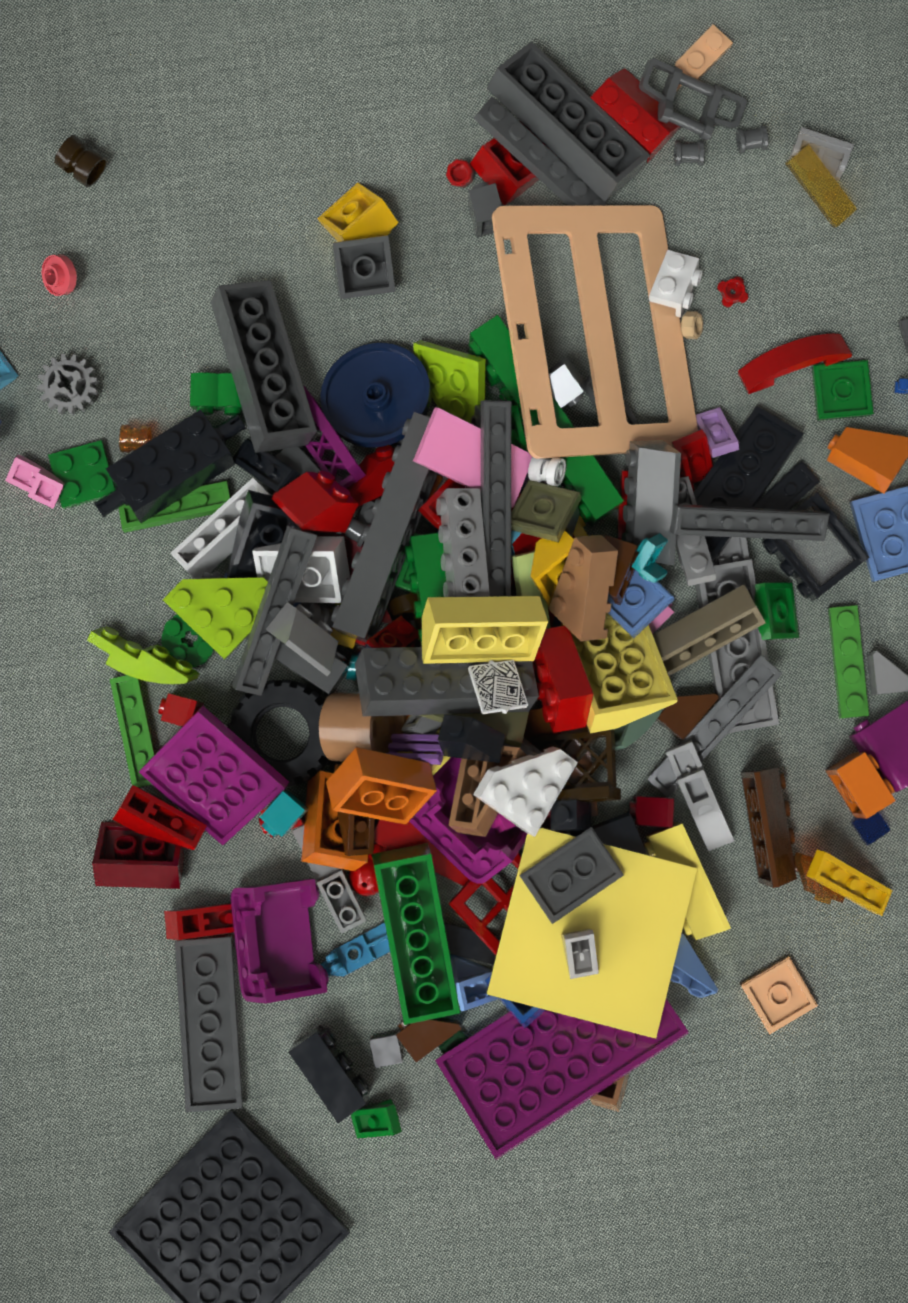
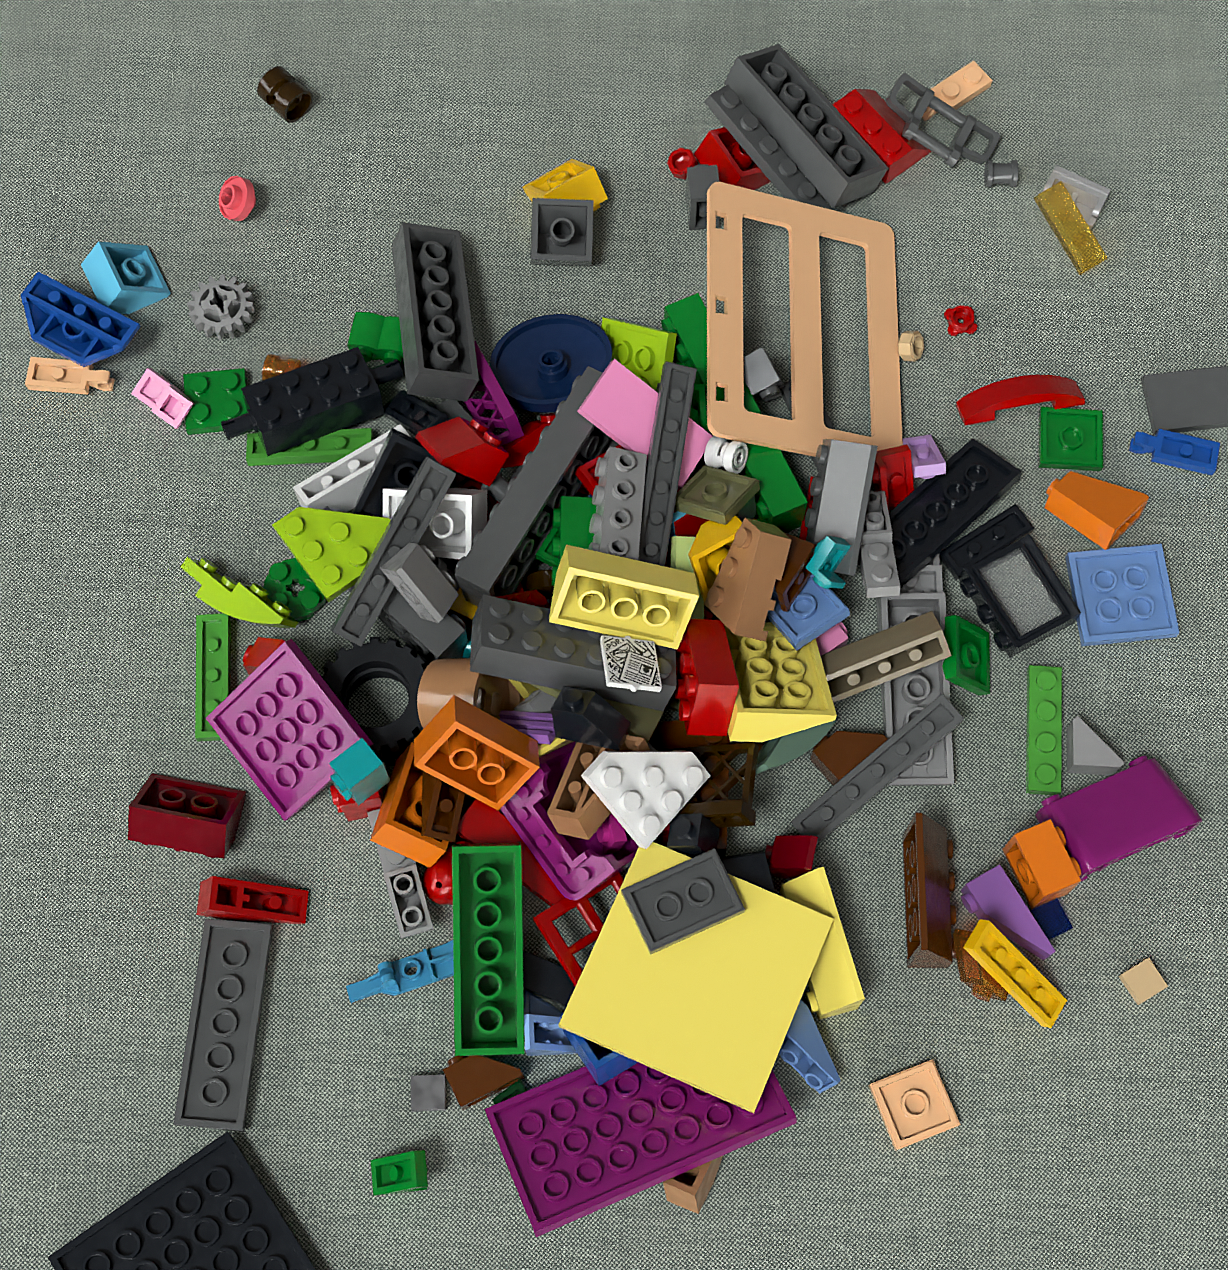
camera: 15 degrees right, 15 degrees down
red slope [112,785,207,850] -> none
magenta windscreen [231,879,329,1004] -> none
black brick [288,1025,369,1124] -> none
light grey slope [561,929,599,979] -> none
white bracket [649,250,702,318] -> none
light grey slope [666,740,735,851] -> none
dark grey tile [670,504,830,541] -> none
dark grey bush [674,140,704,166] -> none
none -> medium lavender slope [961,864,1056,961]

